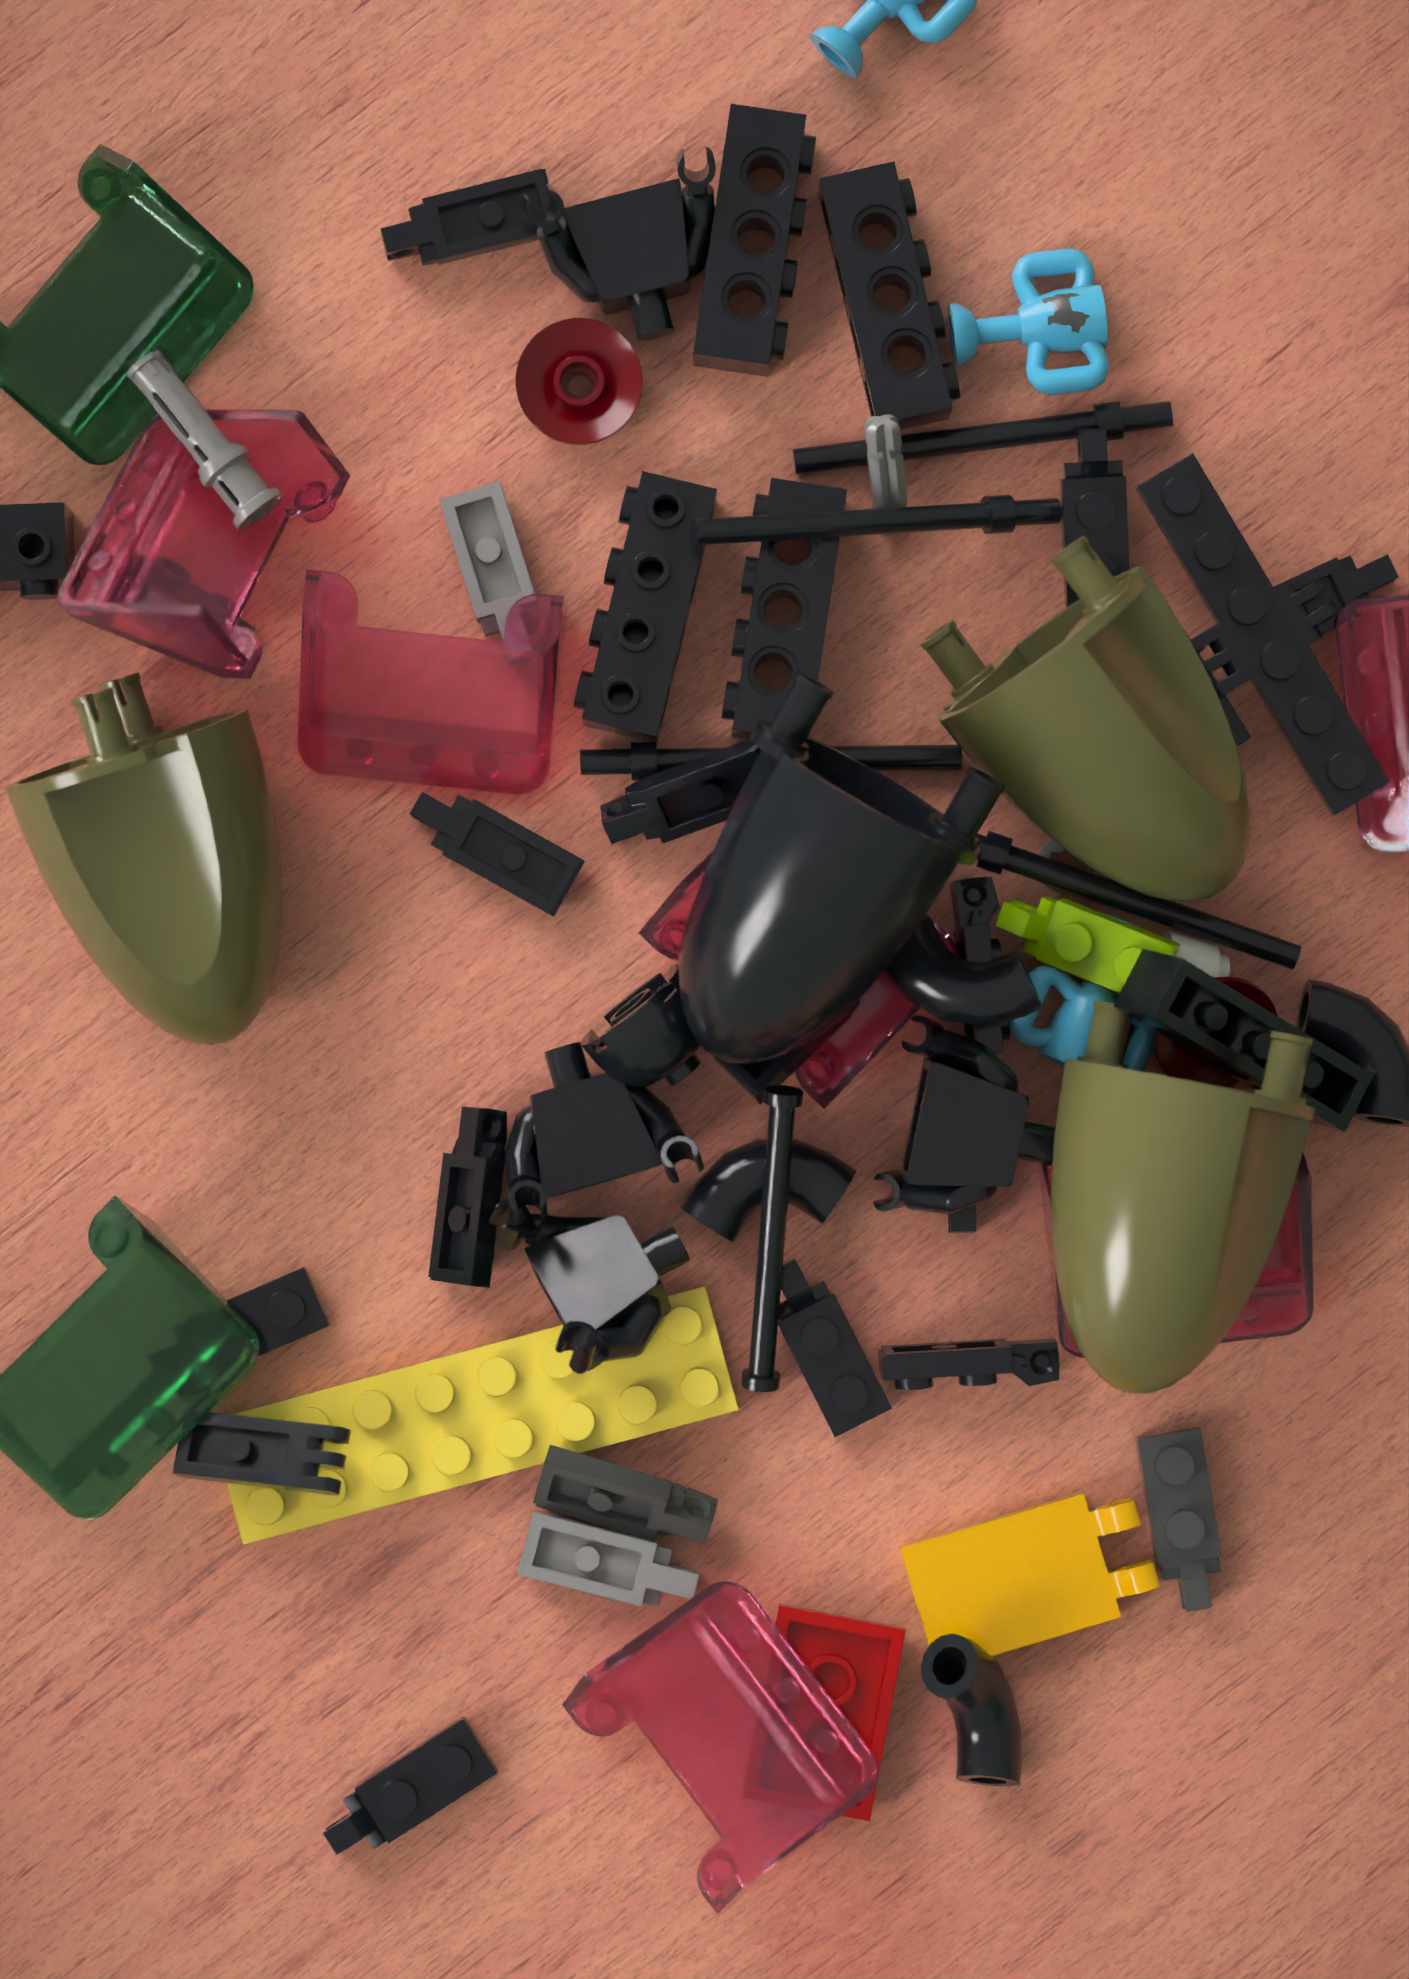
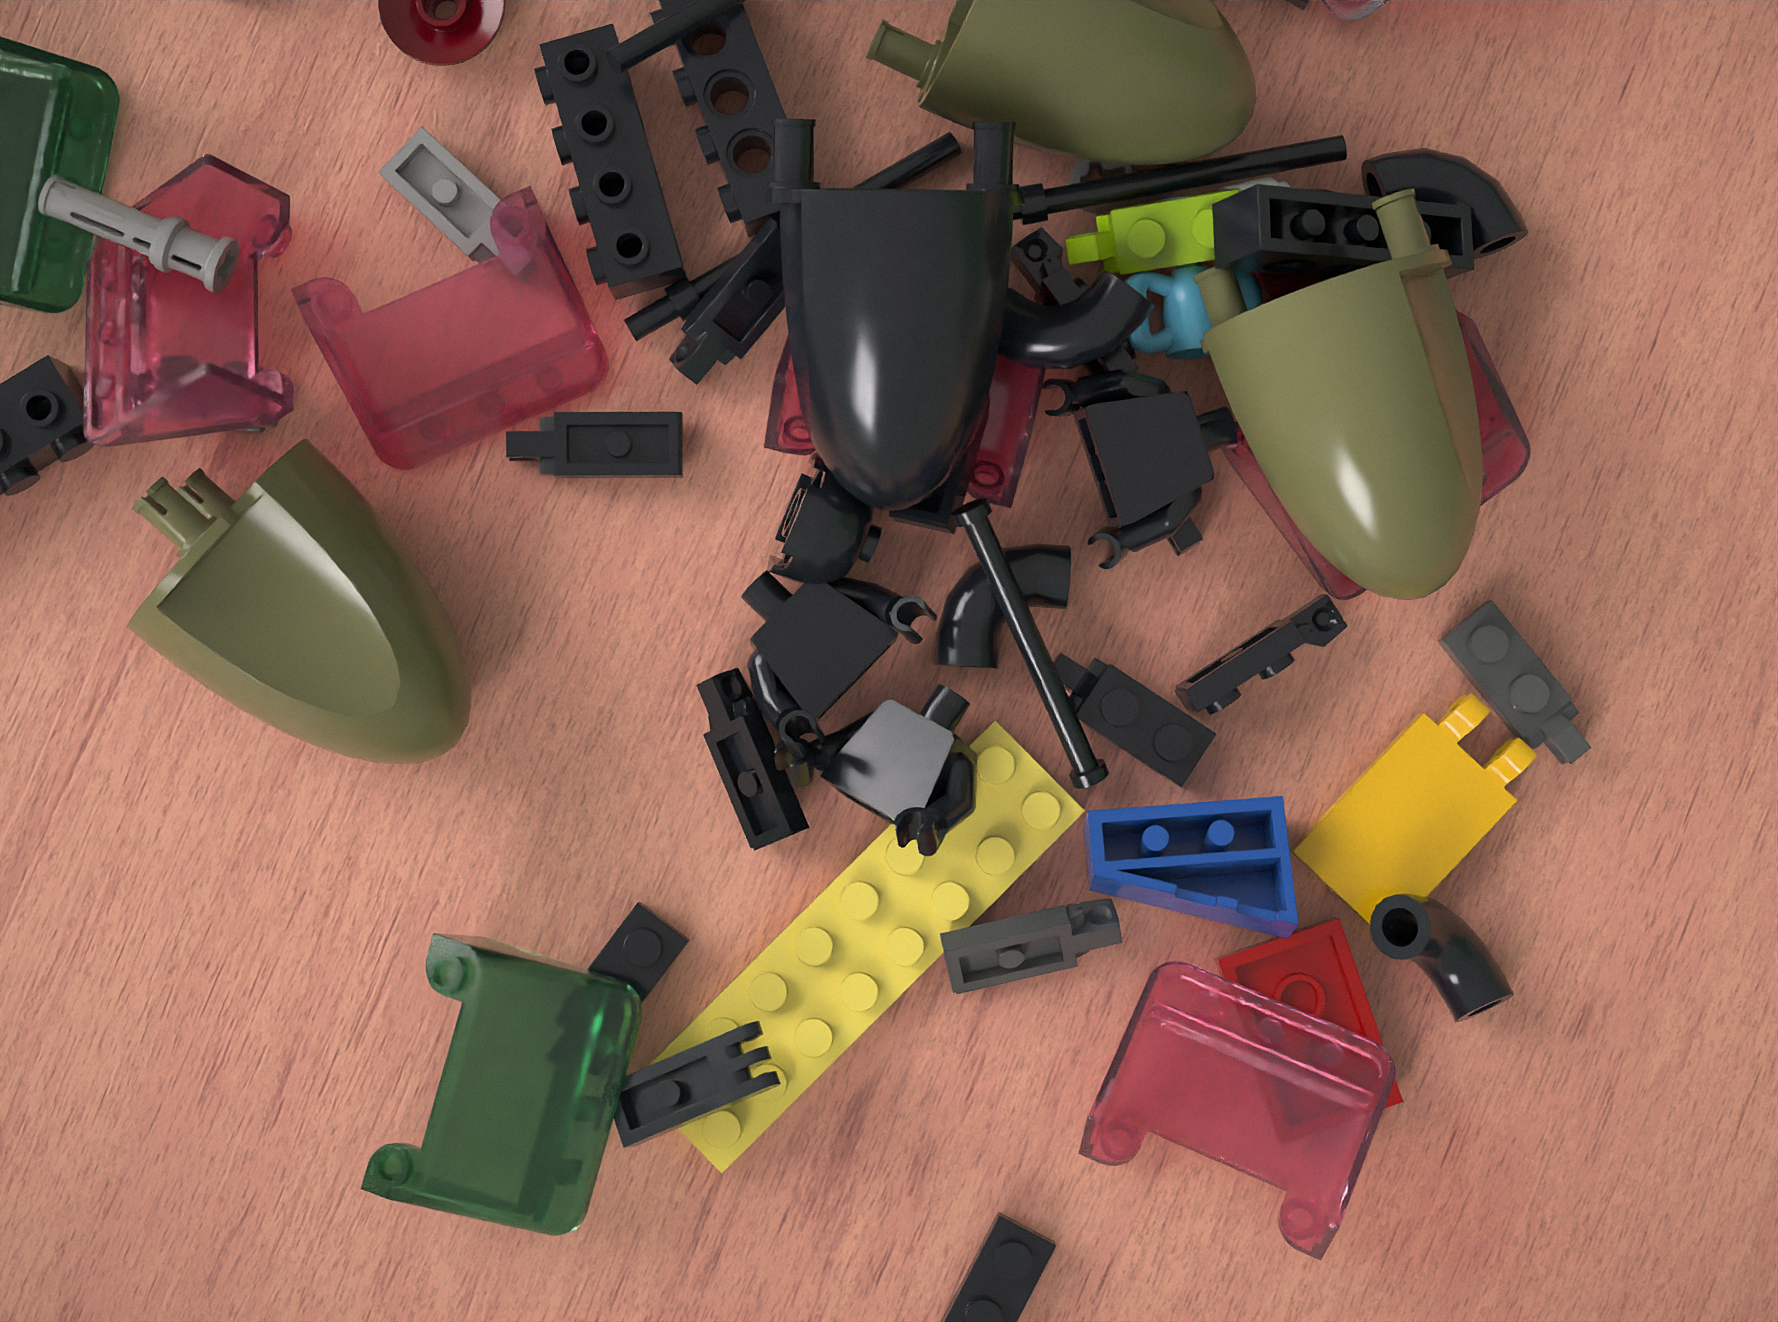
camera: 30 degrees left, 0 degrees up
light grey hinge [517,1510,701,1607] -> none
none -> blue wedge [1083,796,1299,939]

